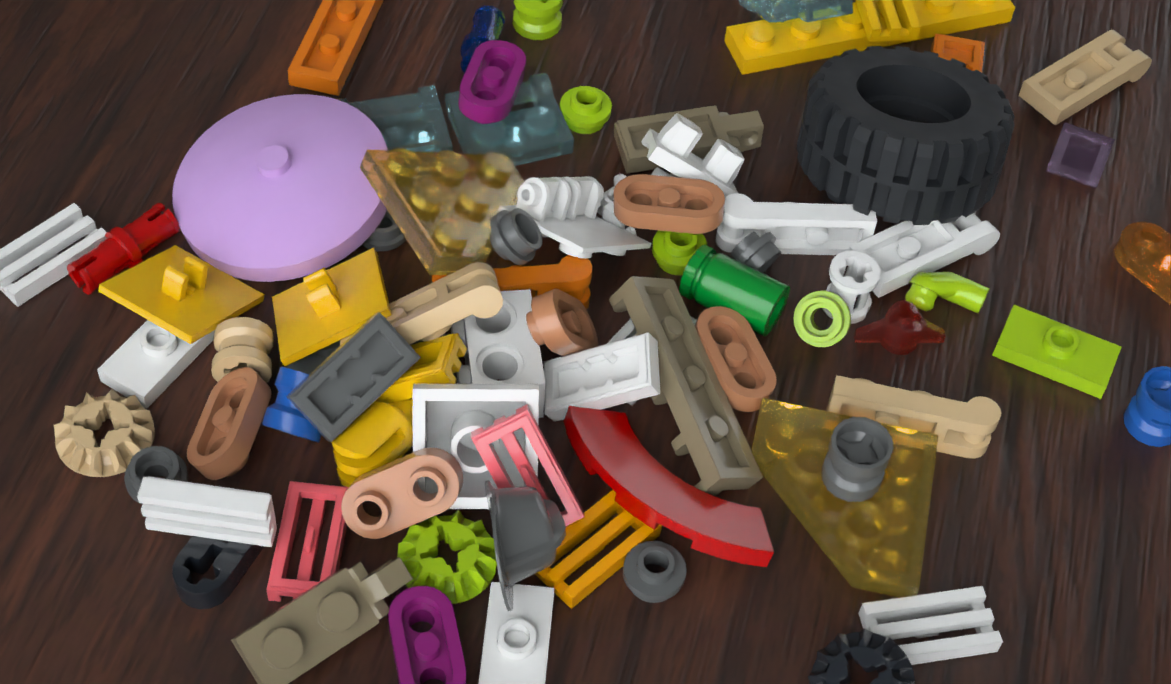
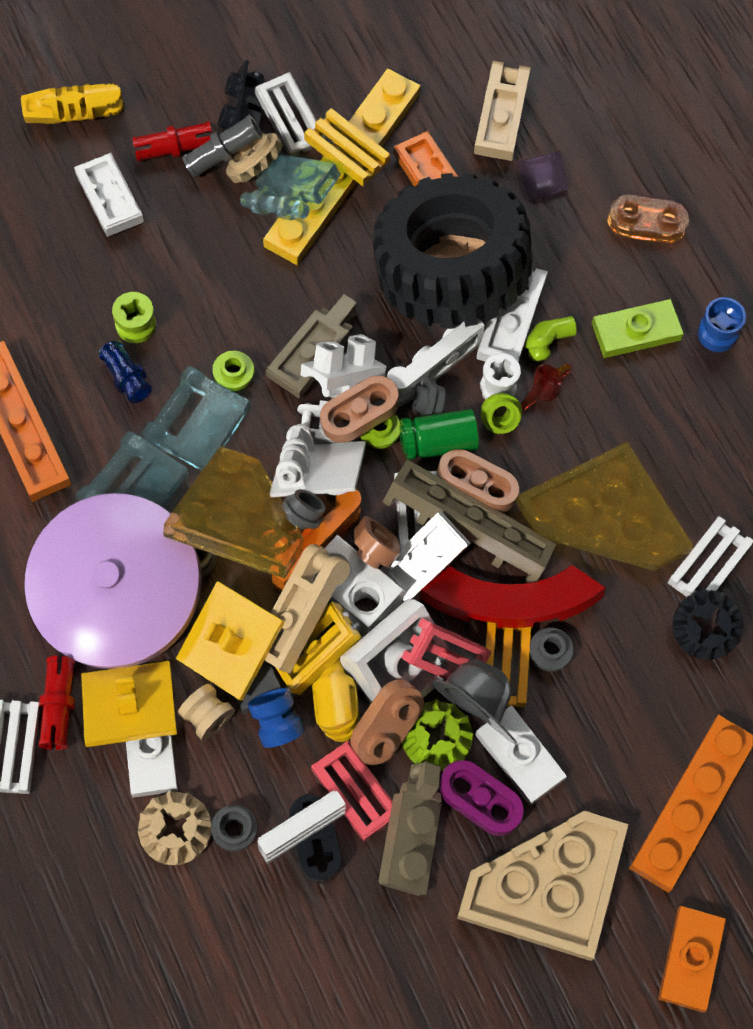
camera: 40 degrees left, 15 degrees up
nougat plate [187,367,271,480] -> none
dark grey plate [286,312,421,442] -> none
magenta plate [458,40,526,124] -> none
dark grey wheel [821,417,894,502] -> none
tan plate [823,375,1001,459] -> none

